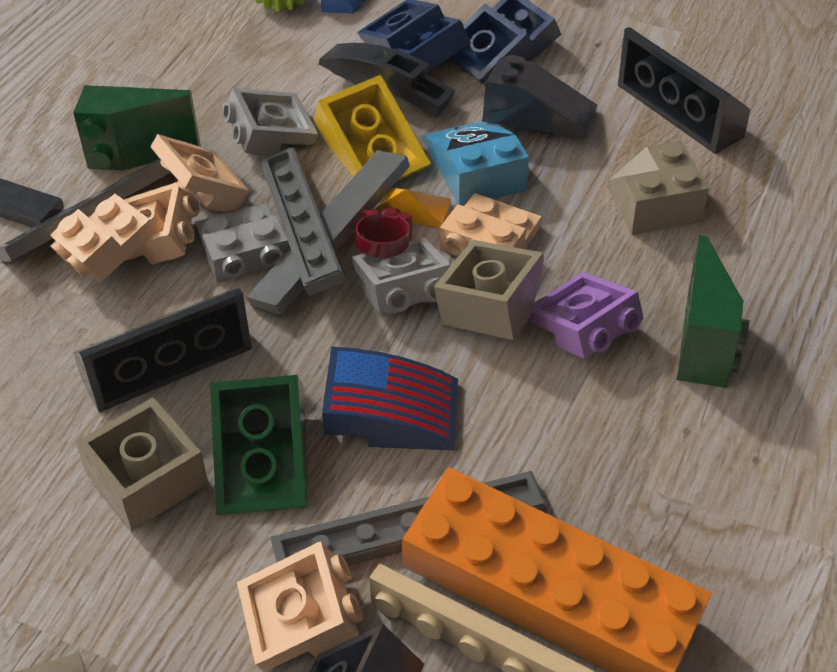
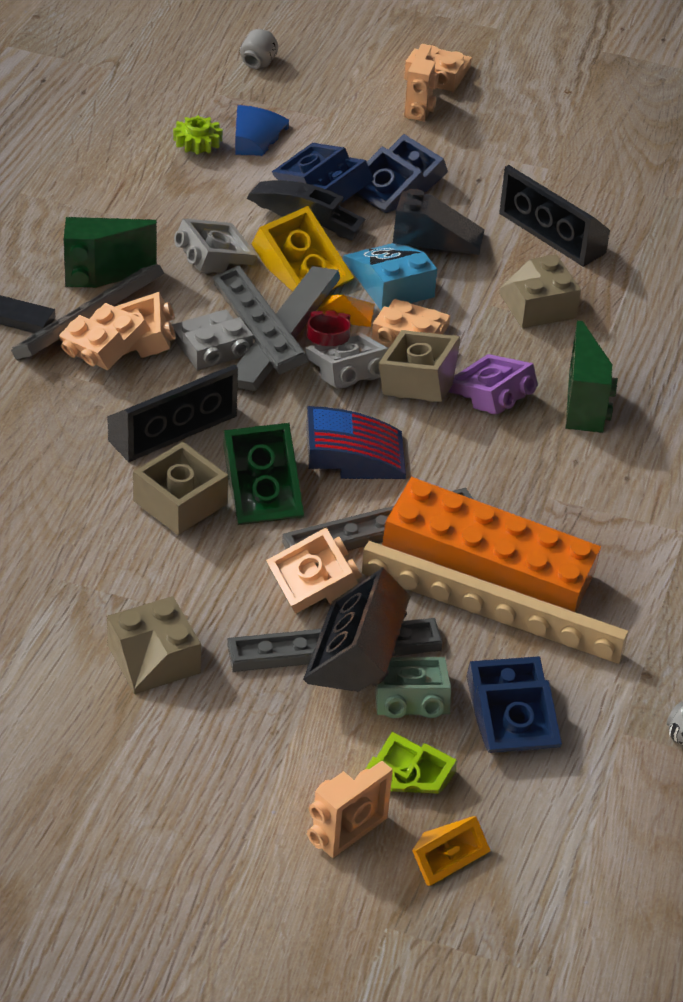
camera: 10 degrees left, 5 degrees down
light nougat plate [151,134,249,214] -> none

